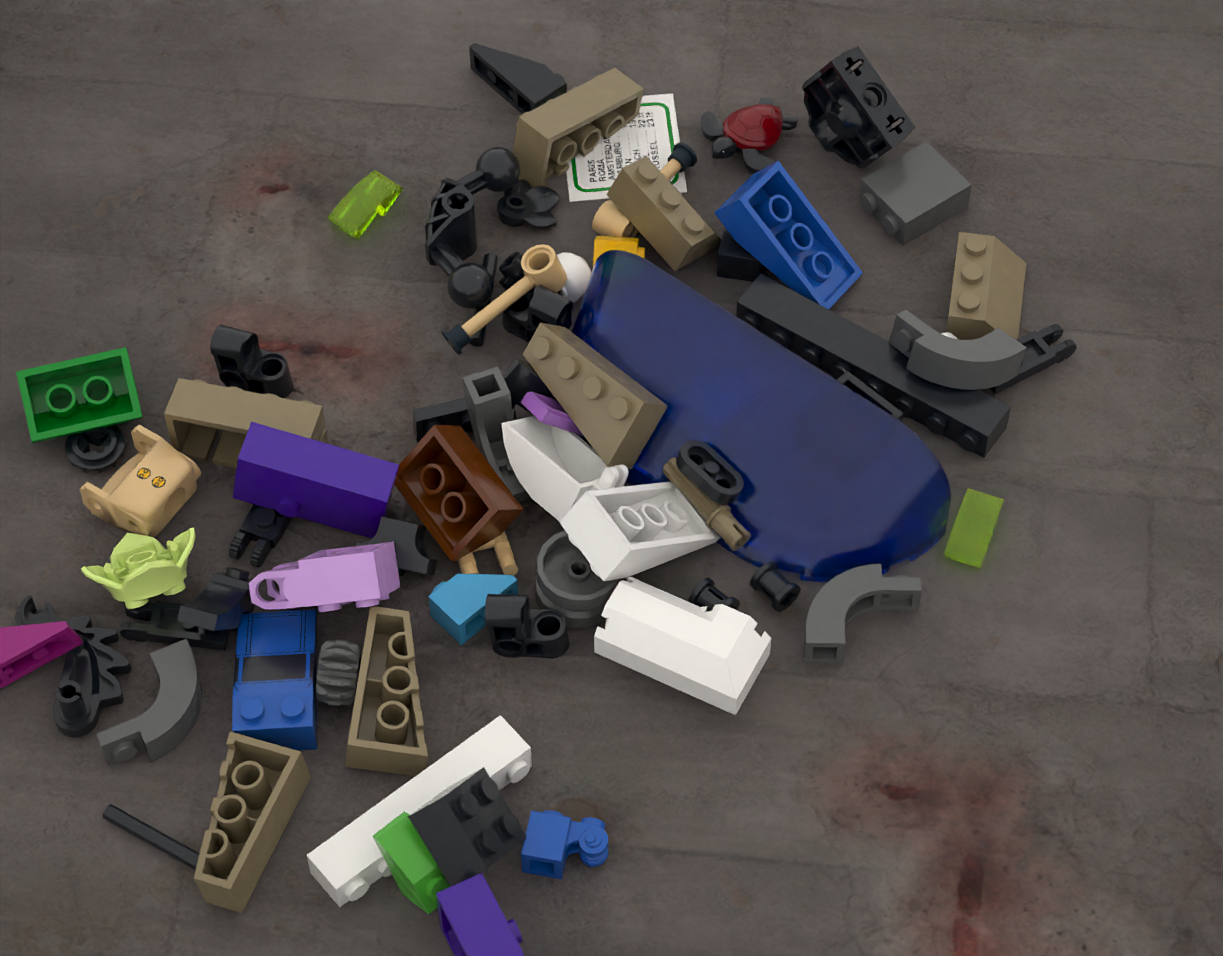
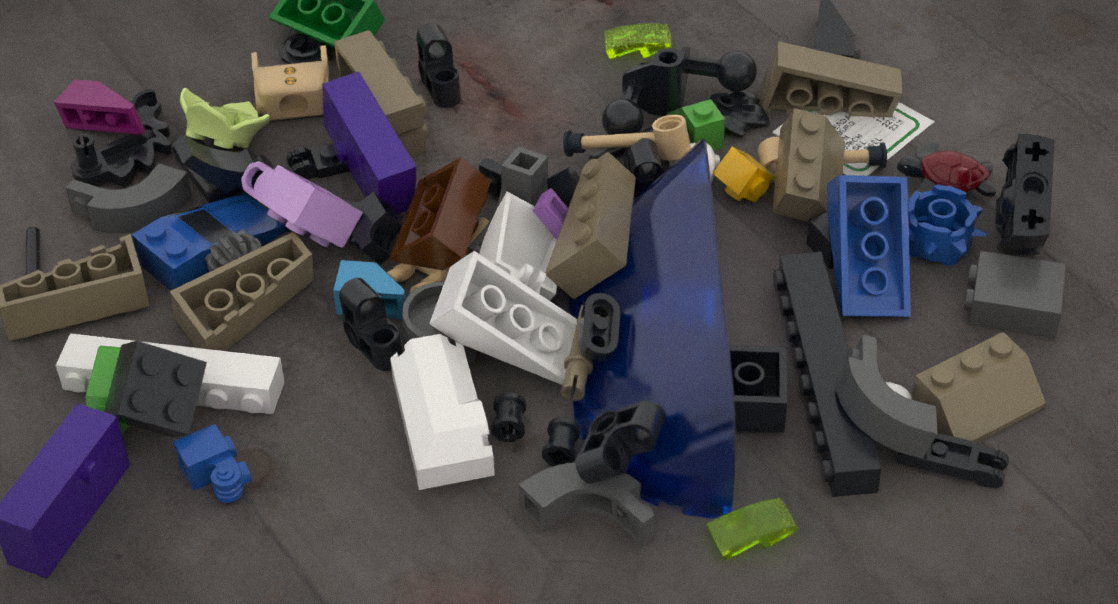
camera: 50 degrees right, 10 degrees down
none -> black piece [576,400,667,484]
none -> bright green slope [667,99,725,151]
none -> blue brick [908,185,987,266]

